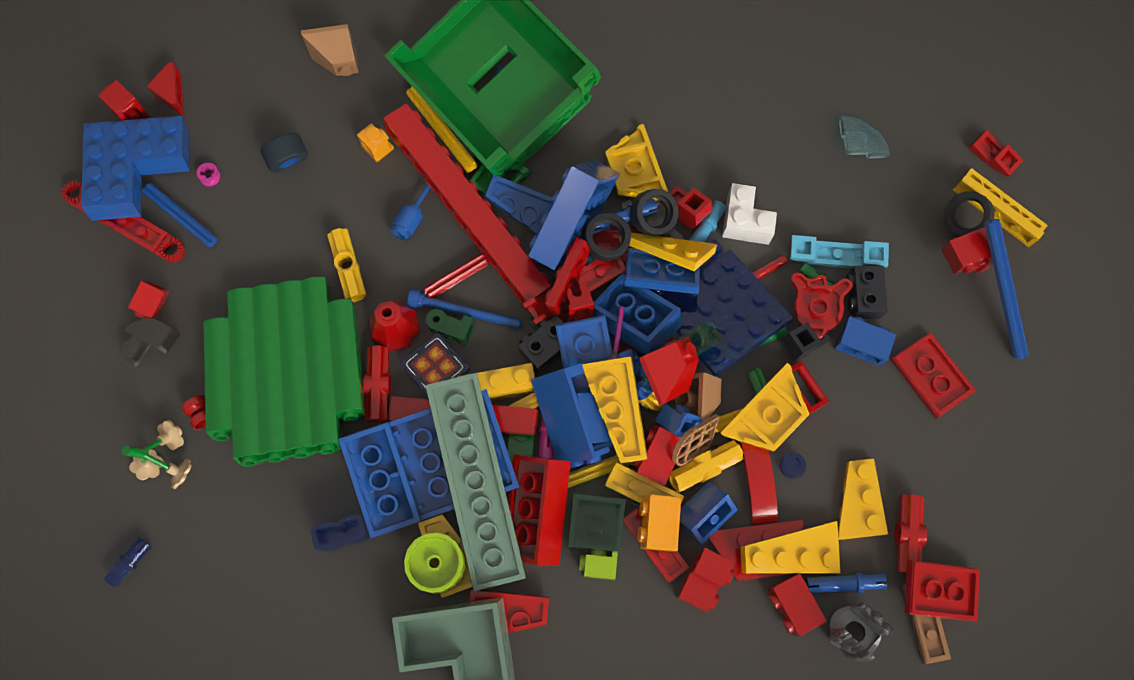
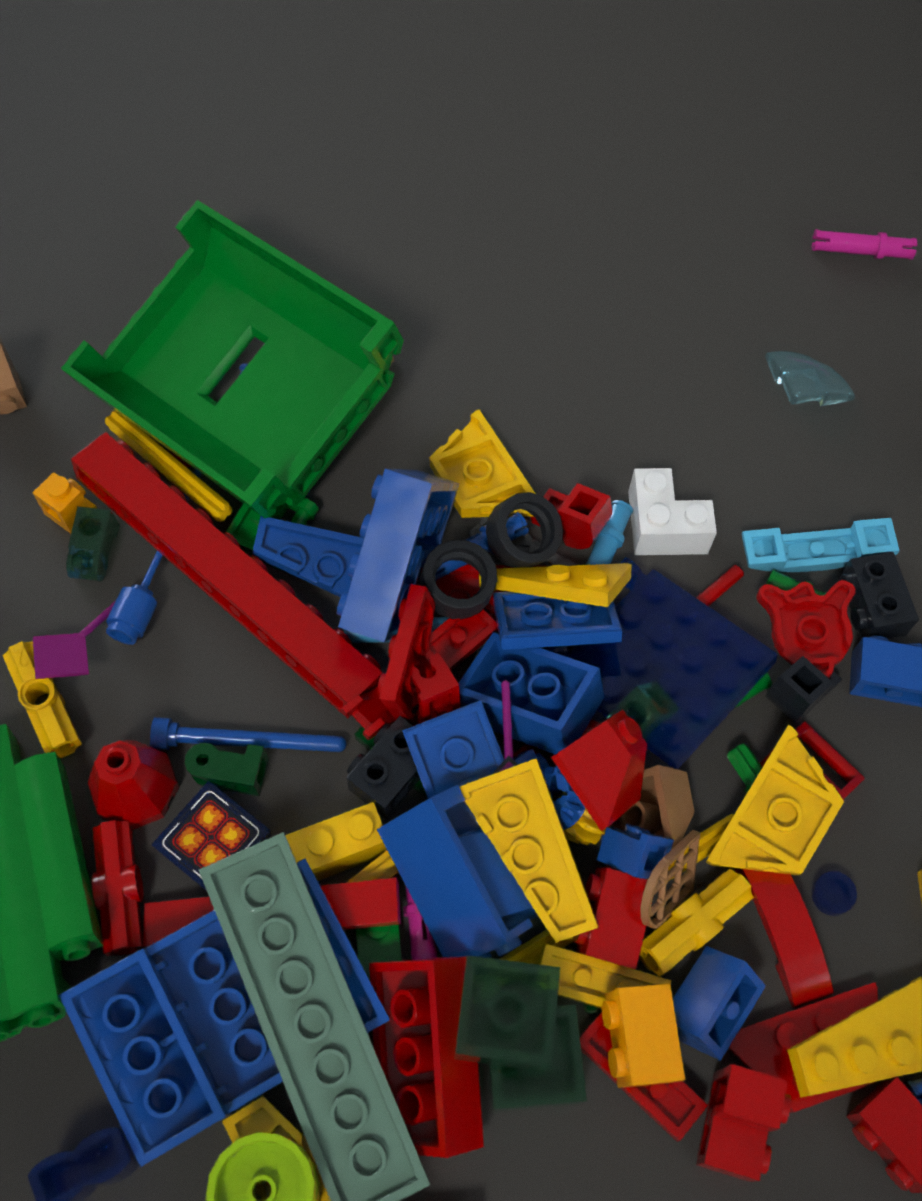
camera: 10 degrees left, 10 degrees down
red axle [423,253,488,298] -> none
lime brick [579,550,618,580] -> none
none -> magenta piece [33,600,116,679]
none -> clear green leg [66,506,120,581]
none -> clear green brick [455,955,560,1072]
none -> dark pink pin [812,229,917,260]

